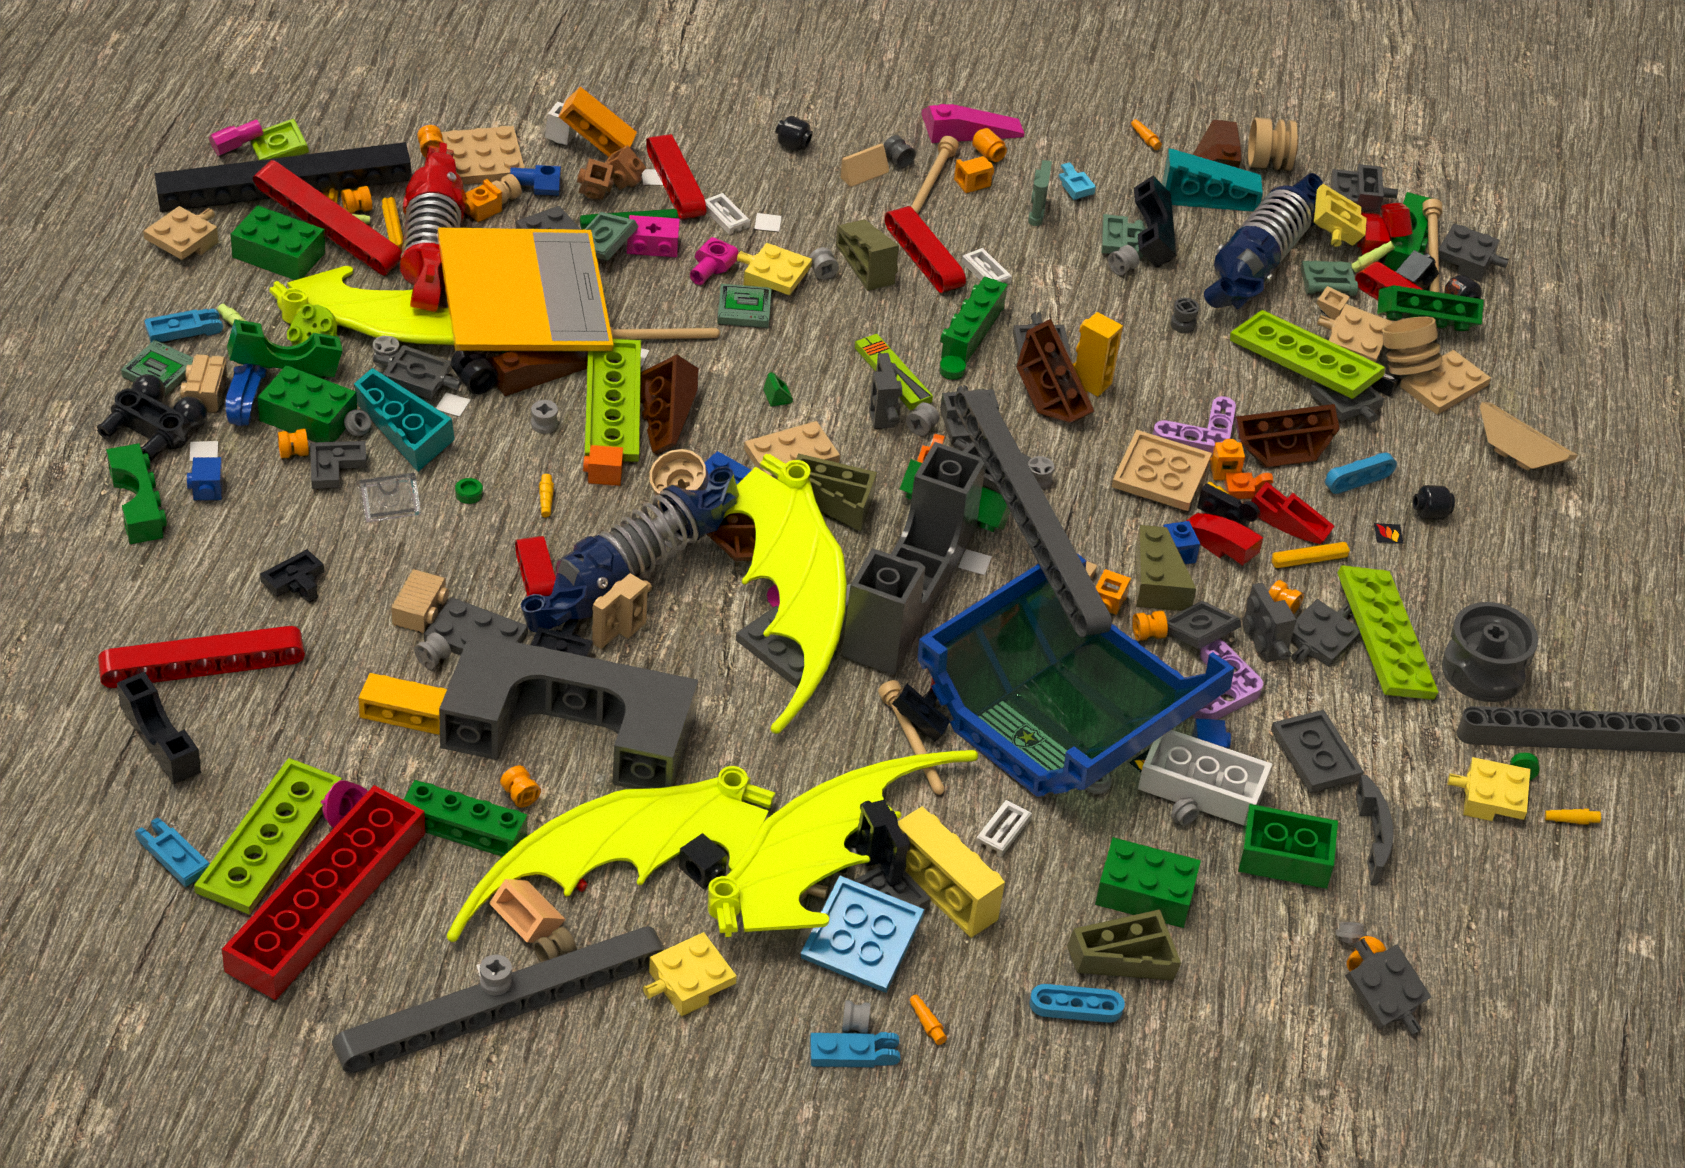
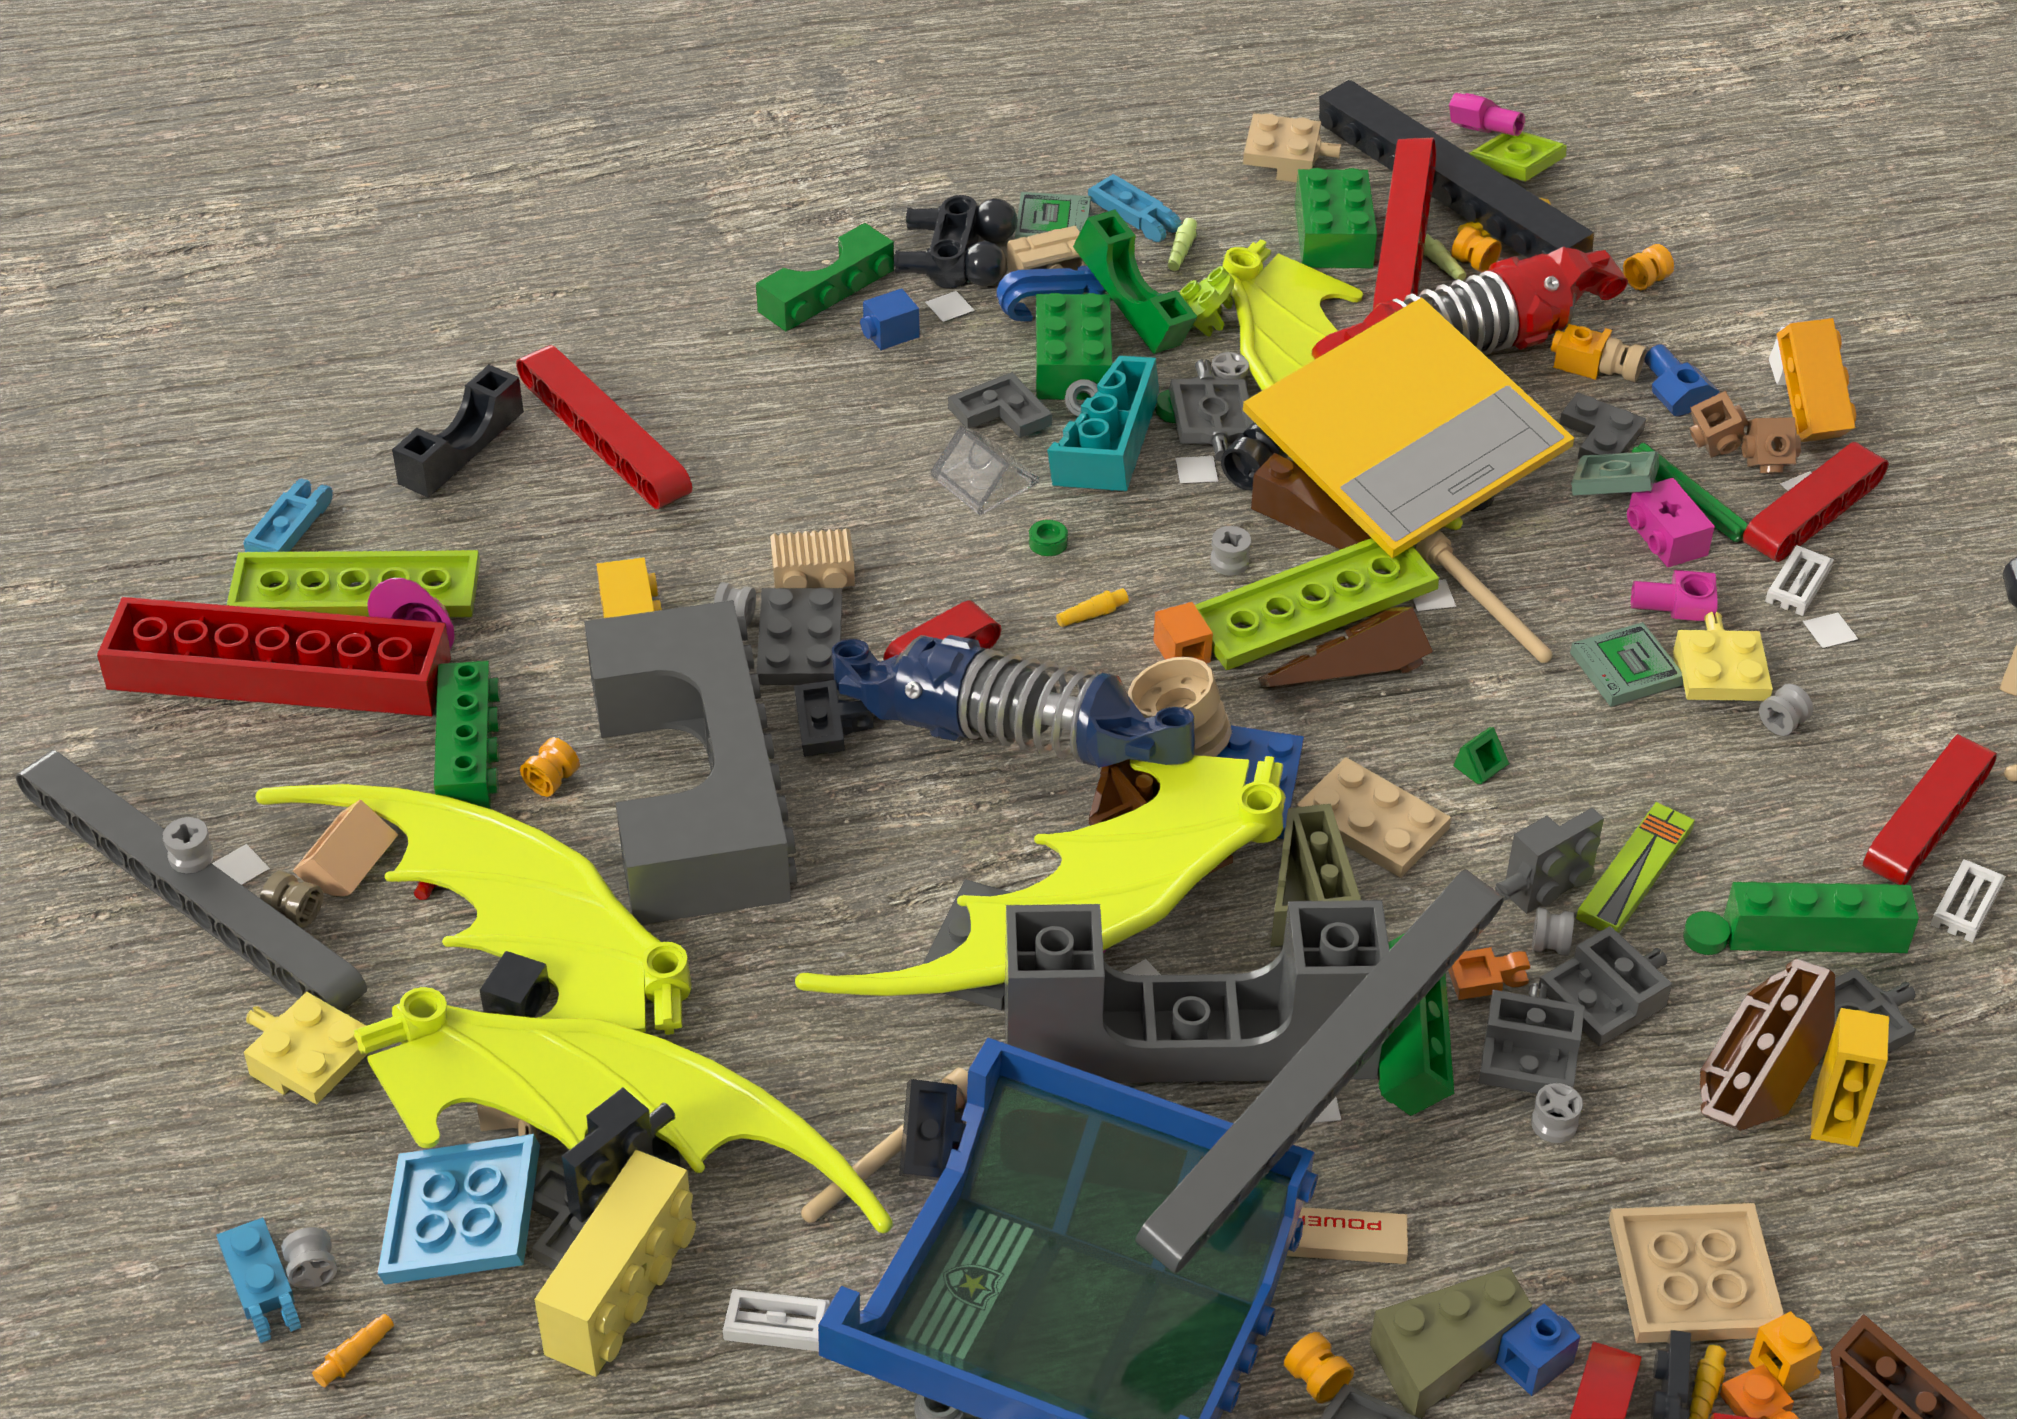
camera: 70 degrees right, 0 degrees up
black hinge [260,549,324,602] -> none
light orange wheel [278,429,309,459] -> none
tan plate [442,126,525,184] -> none
tan plate [592,573,652,649] -> none
olive wedge [836,219,899,291] -> none
light orange brick [1096,569,1131,615] -> none
lavender beam [1153,396,1236,455] -> none

